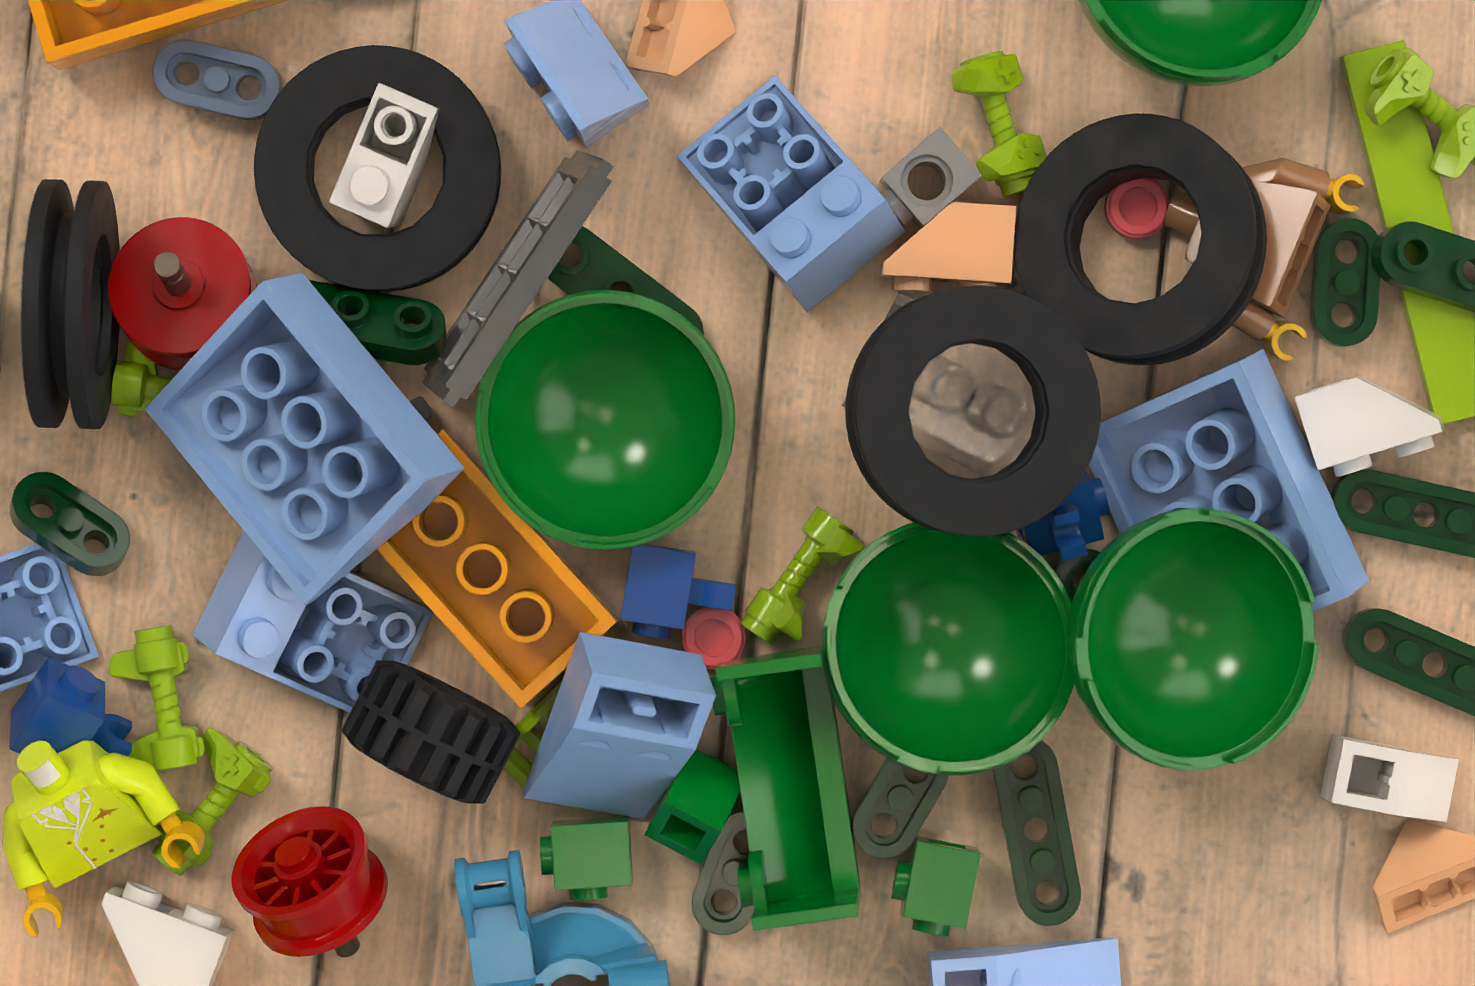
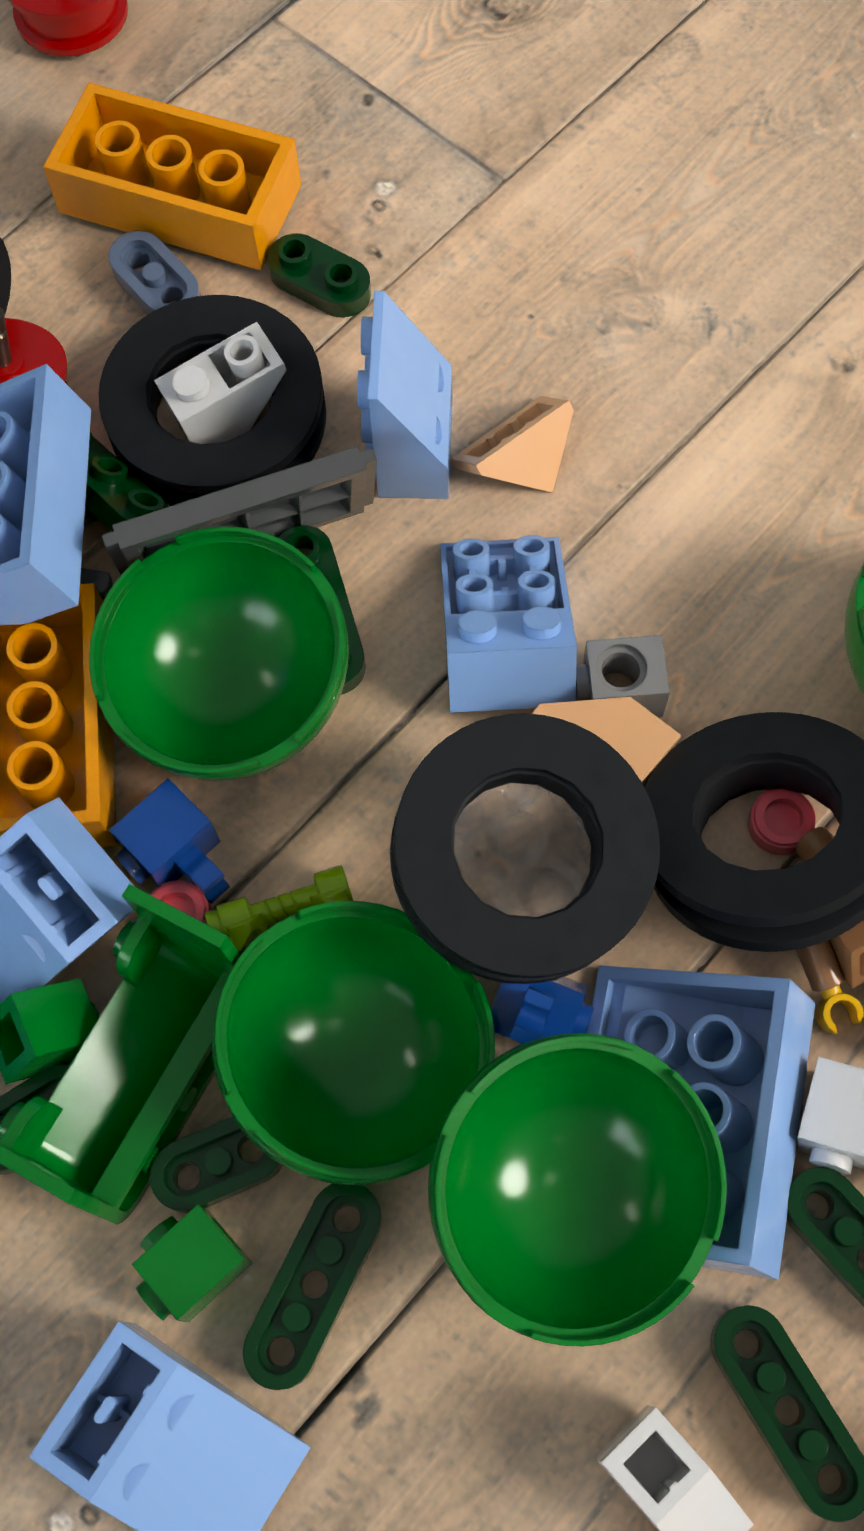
camera: 35 degrees right, 20 degrees down
lime piece [951,51,1046,197] -> none

